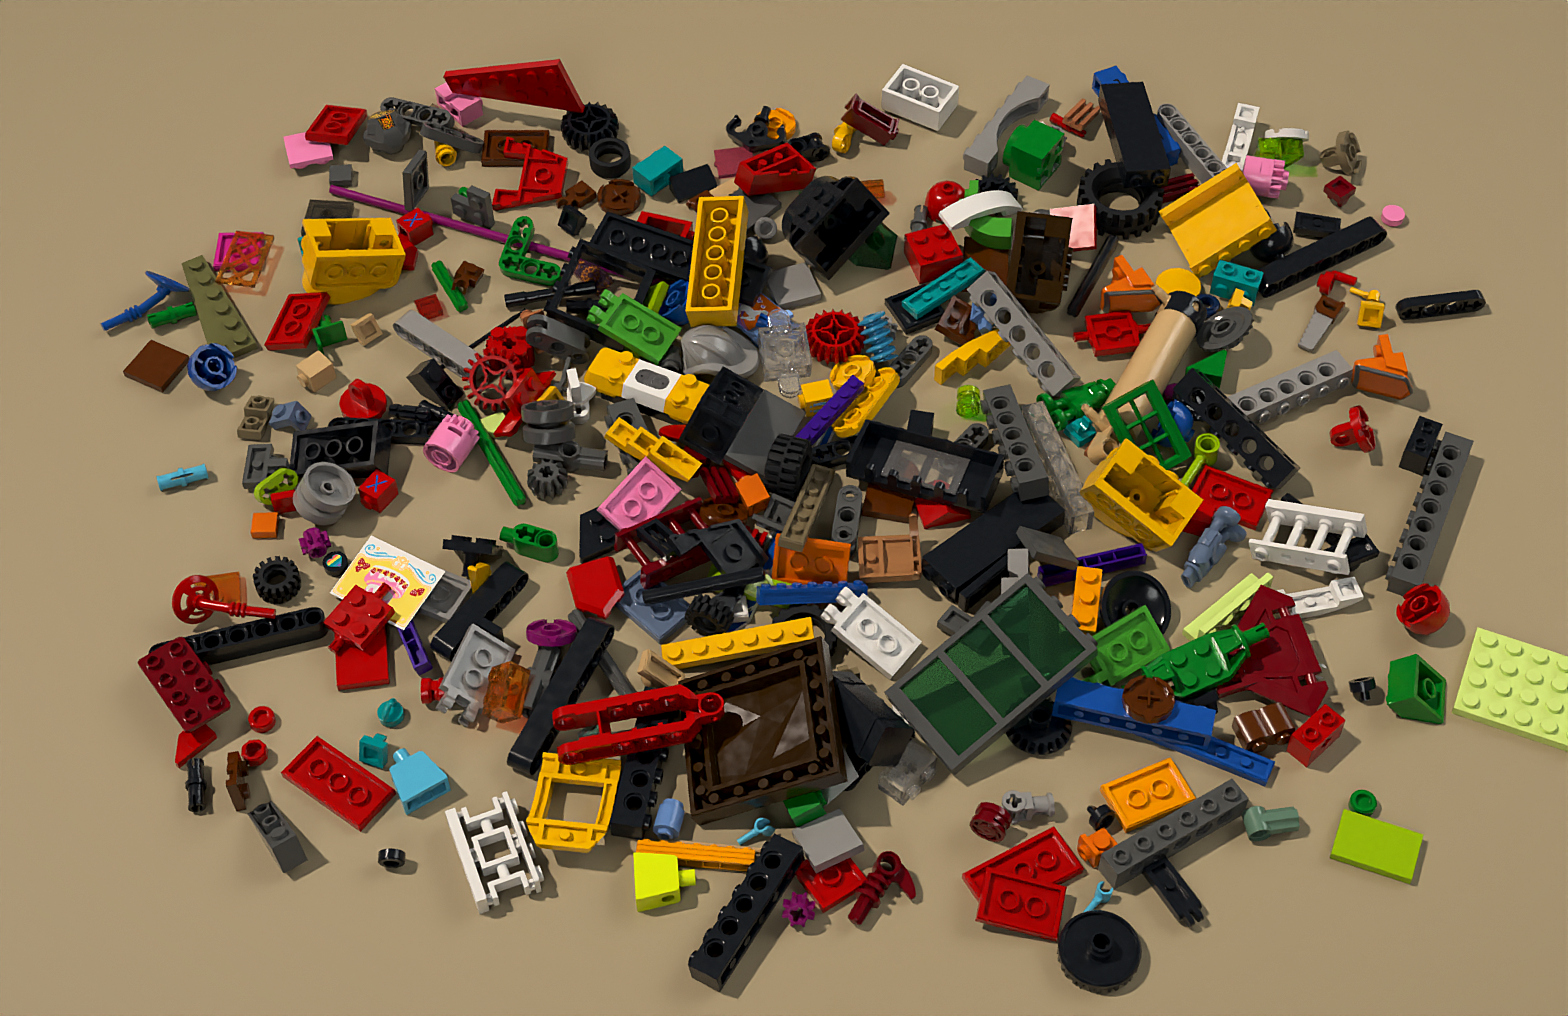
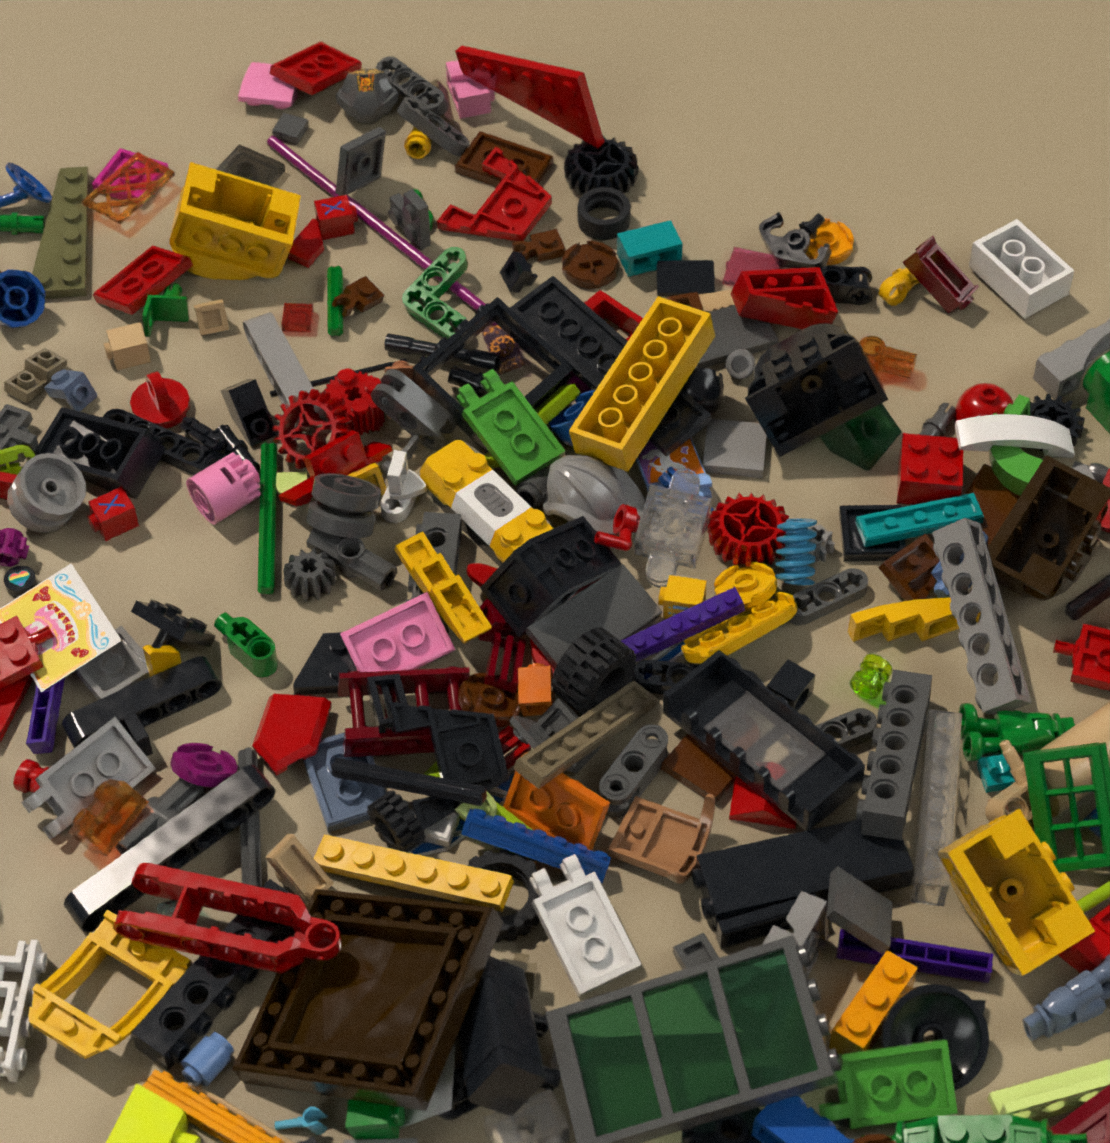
camera: 25 degrees right, 0 degrees up
none -> red plate [594,504,640,551]

